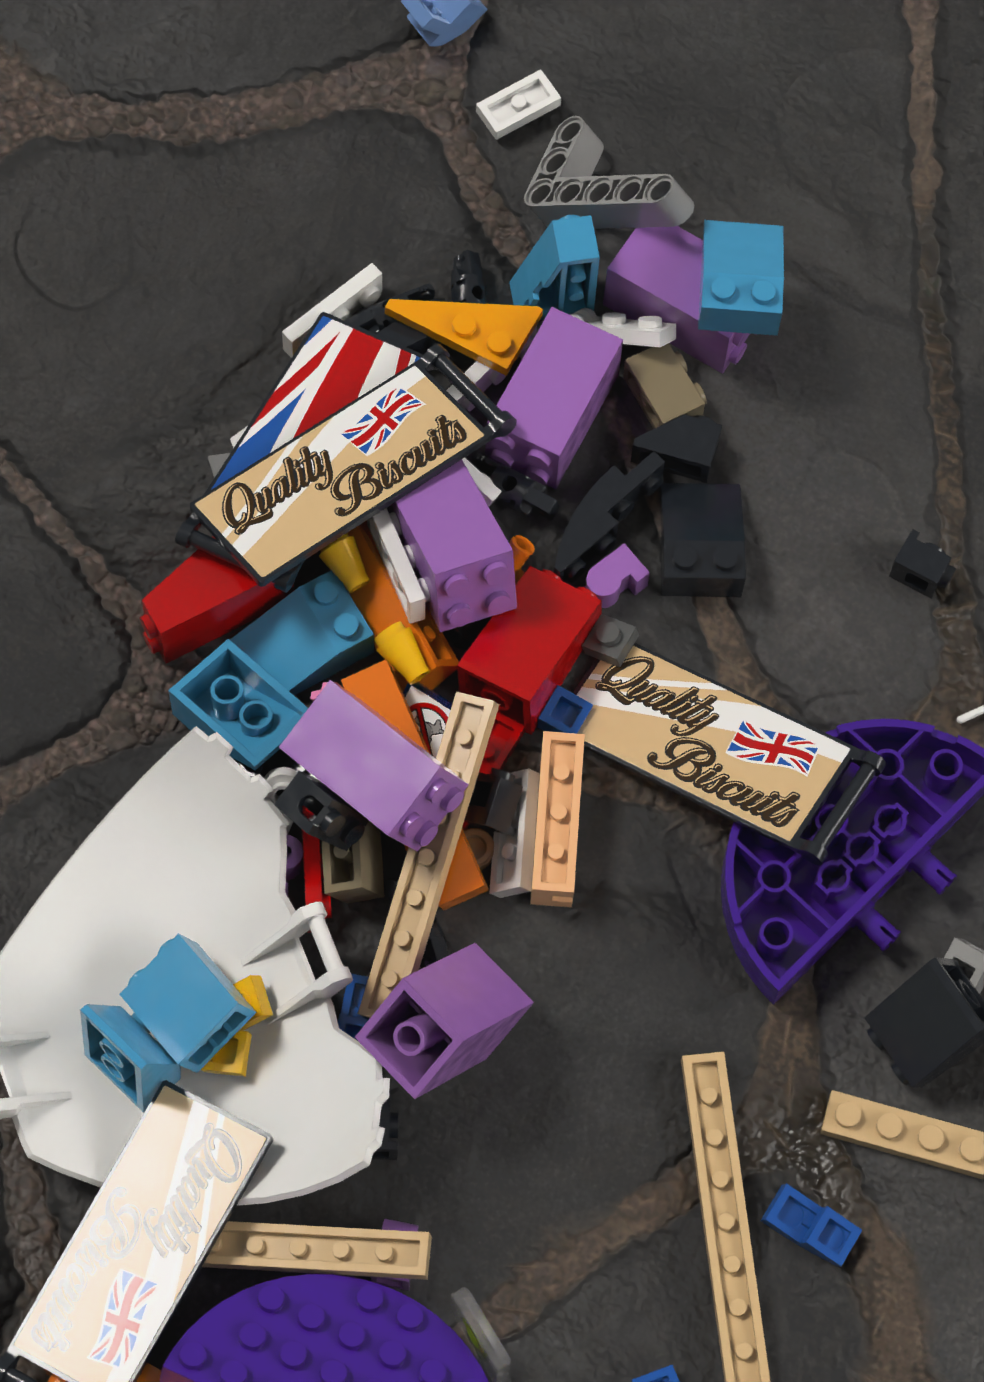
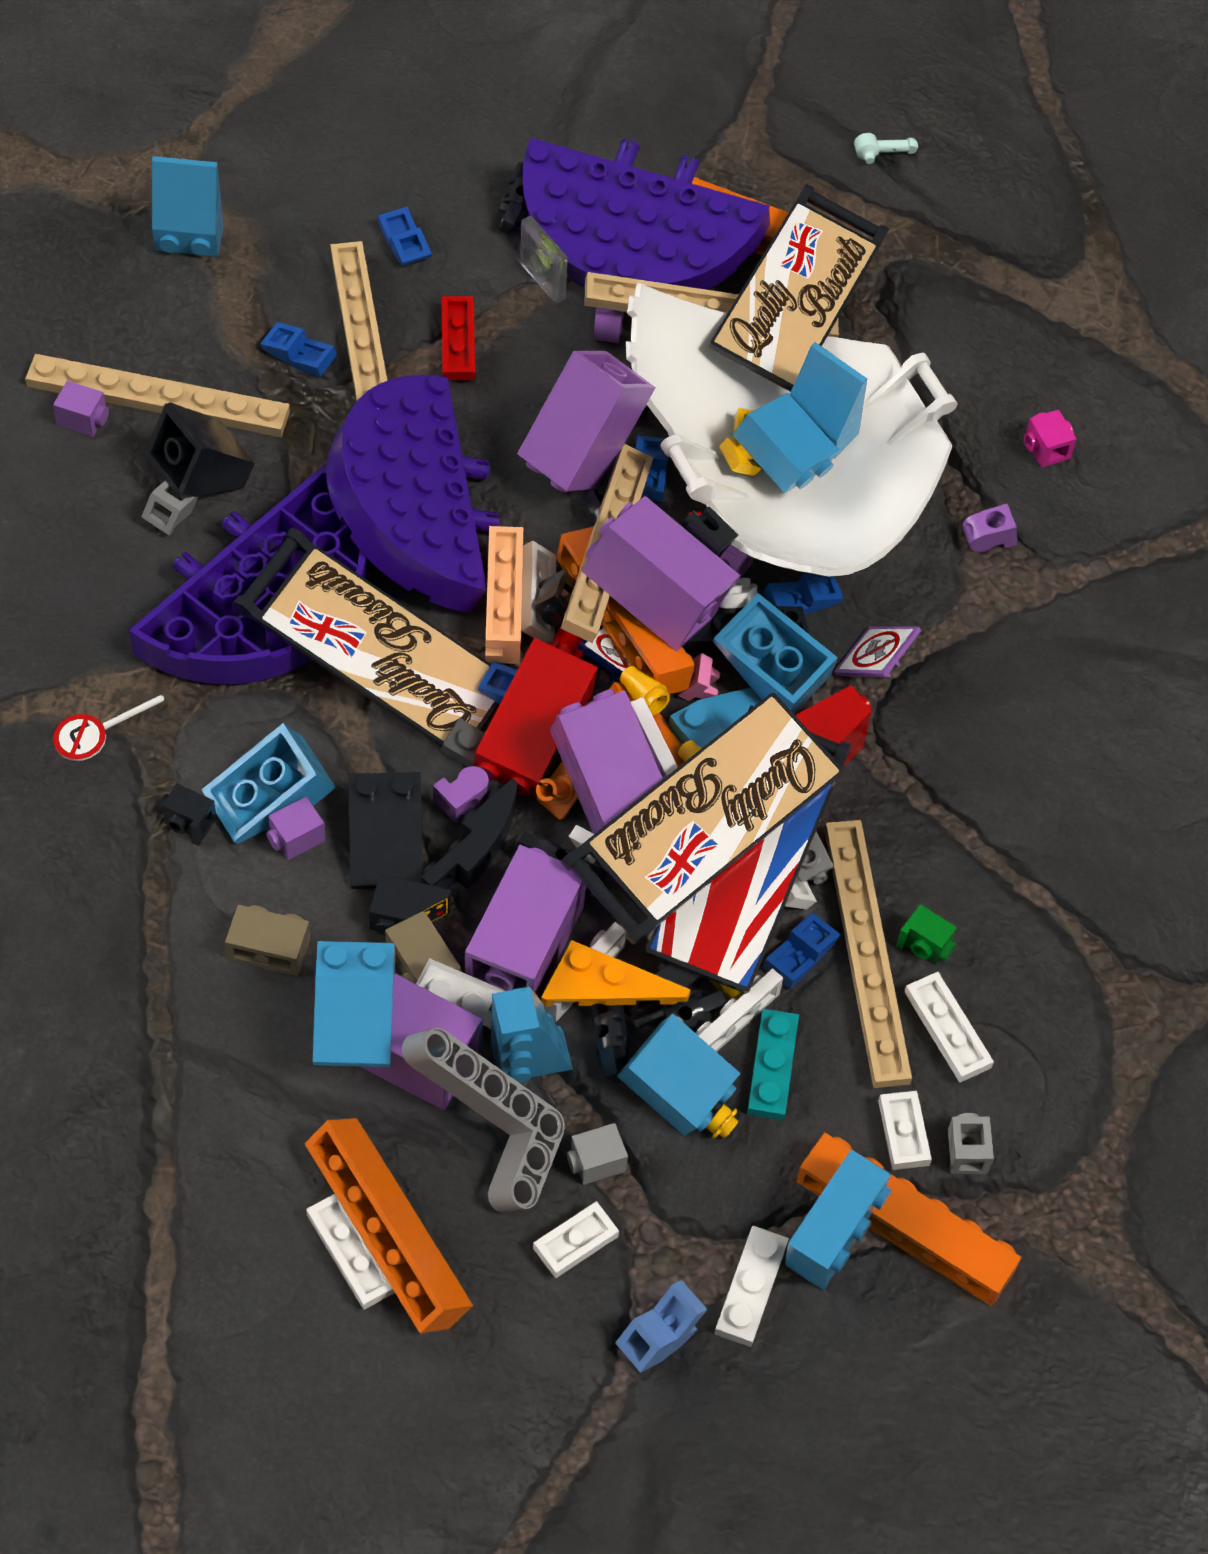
camera: 175 degrees right, 10 degrees down
none -> dark azure slope [202,723,336,844]
none -> dark tan brick [225,905,310,976]
none -> medium lavender brick [267,797,326,860]
none -> orange brick [305,1118,473,1334]
none -> white plate [306,1194,395,1310]
none -> dark purple brick [326,375,500,613]
none -> red plate [442,296,475,380]
none -> light grey brick [566,1123,628,1185]
none -> dark azure brick [617,1014,741,1136]
none -> yellow plate [706,1104,739,1139]
none -> white plate [714,1225,789,1347]
none -> teal plate [747,1009,799,1121]
none -> blue slope [762,912,840,990]
none -> dark azure wedge [785,1149,892,1290]
none -> orange brick [796,1132,1022,1307]
none -> tan plate [824,820,912,1088]
none -> piece [833,626,922,677]
none -> white plate [878,1091,932,1170]
none -> green brick [896,904,957,965]
none -> white plate [904,972,994,1083]
none -> light grey brick [948,1113,994,1174]

